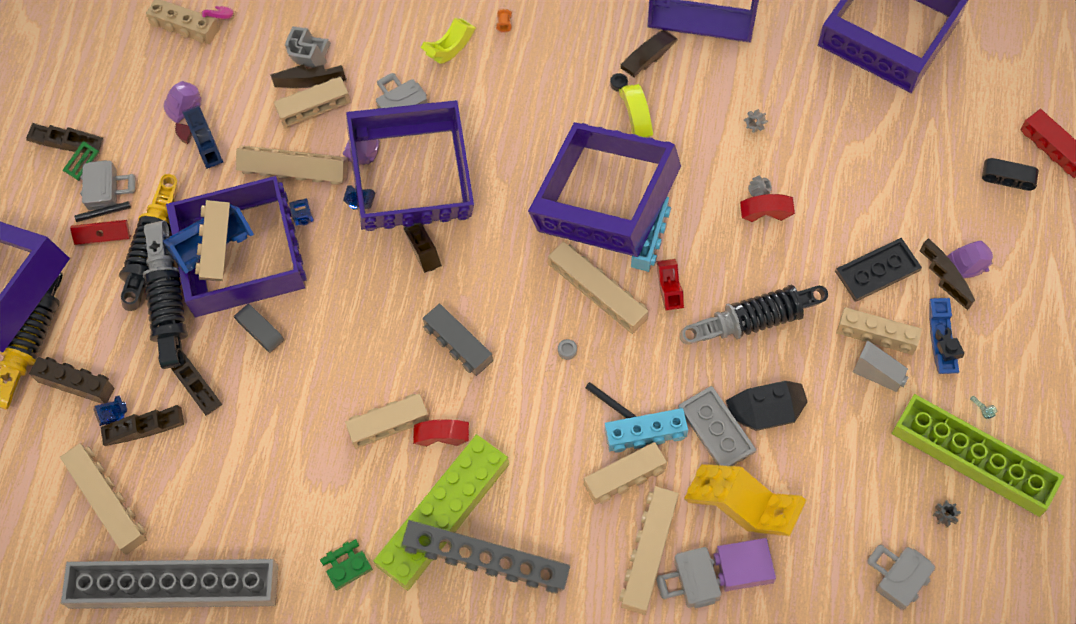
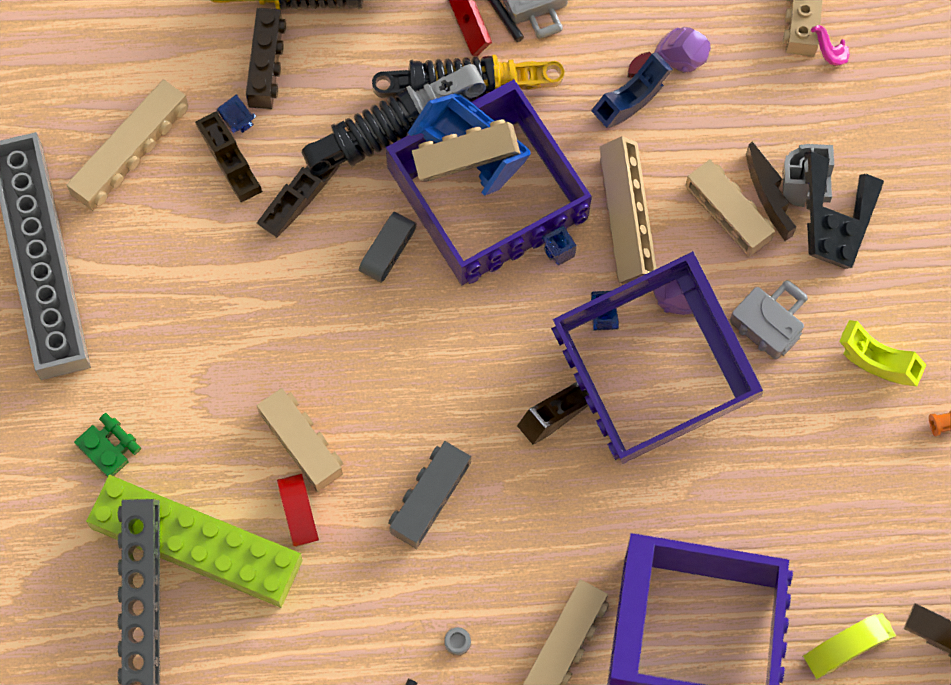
camera: 70 degrees right, 5 degrees up
black tile [610,73,628,92] -> none
none -> black wing [804,151,884,269]

